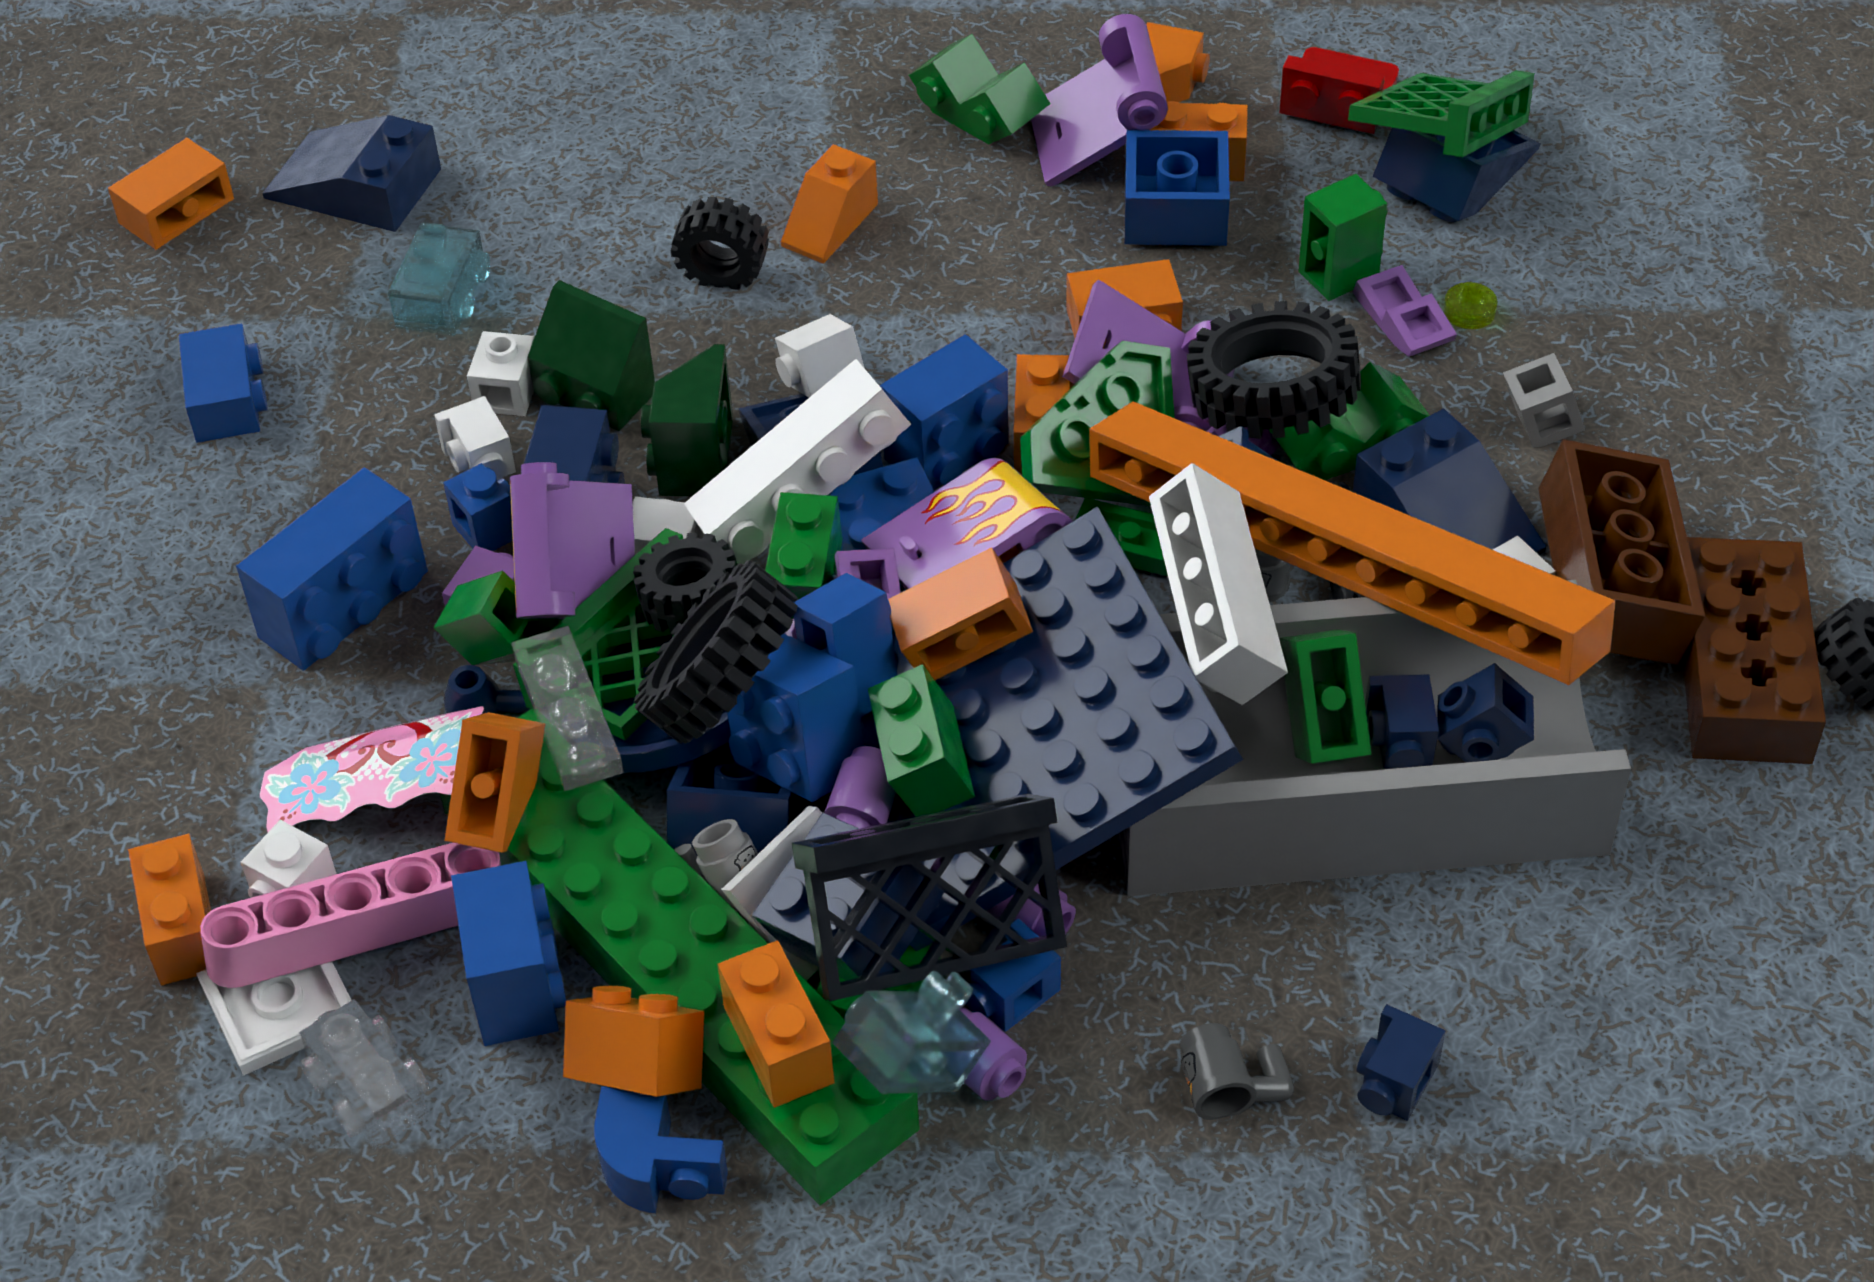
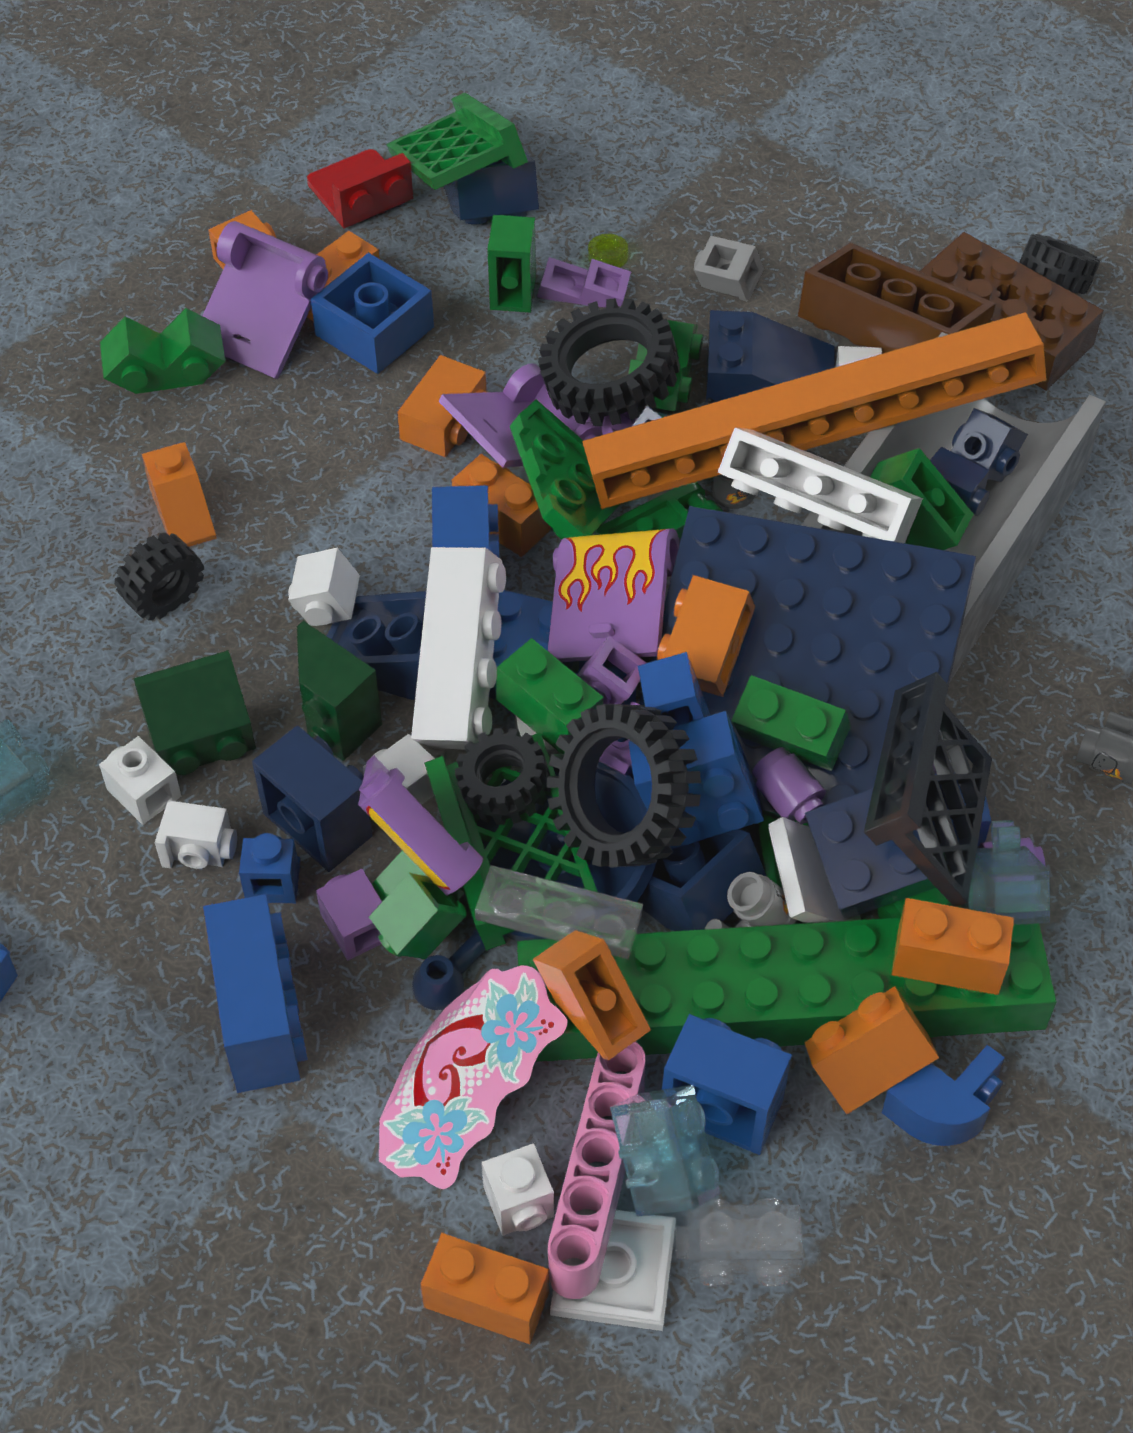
camera: 55 degrees left, 5 degrees up
none -> clear light blue brick [610,1085,720,1217]

